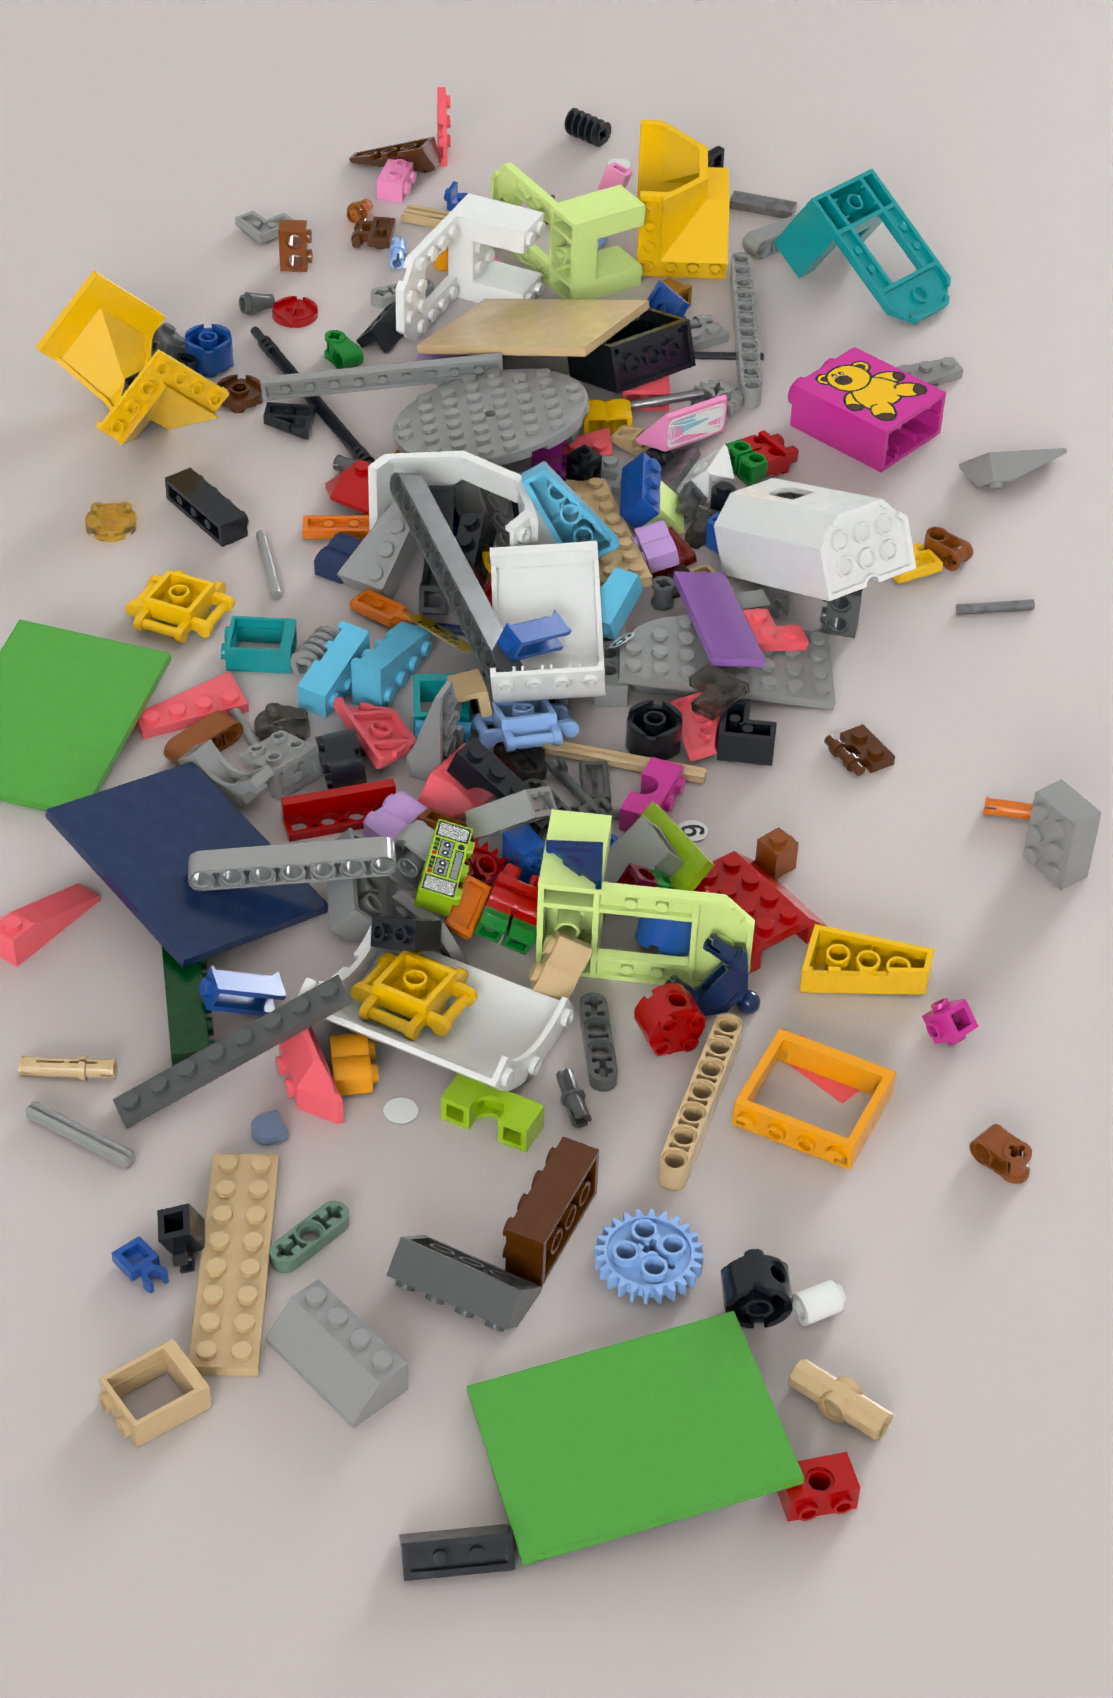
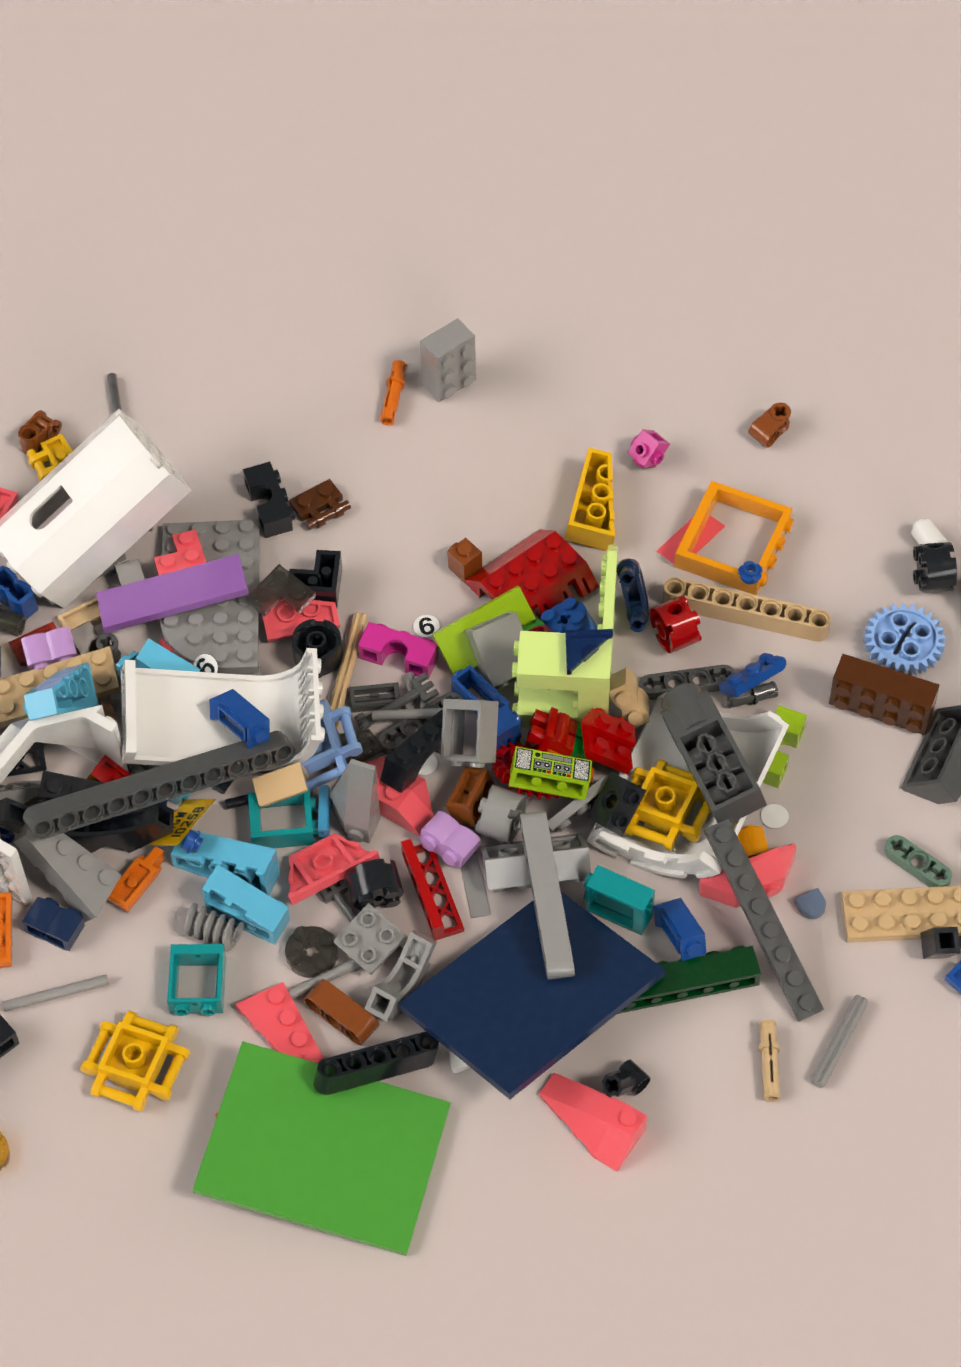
camera: 90 degrees left, 15 degrees up
none -> blue plate [181,829,203,854]
none -> black arch [243,461,295,538]
none -> black beam [313,1032,439,1095]
none -> light grey bar [372,708,443,721]
none -> red plate [581,708,636,774]
none -> teal window [583,865,655,936]
none -> black piece [601,1059,651,1097]
none -> dark grey brick [661,683,767,823]
none -> blue plate [718,653,786,697]
none -> blue plate [738,561,763,584]

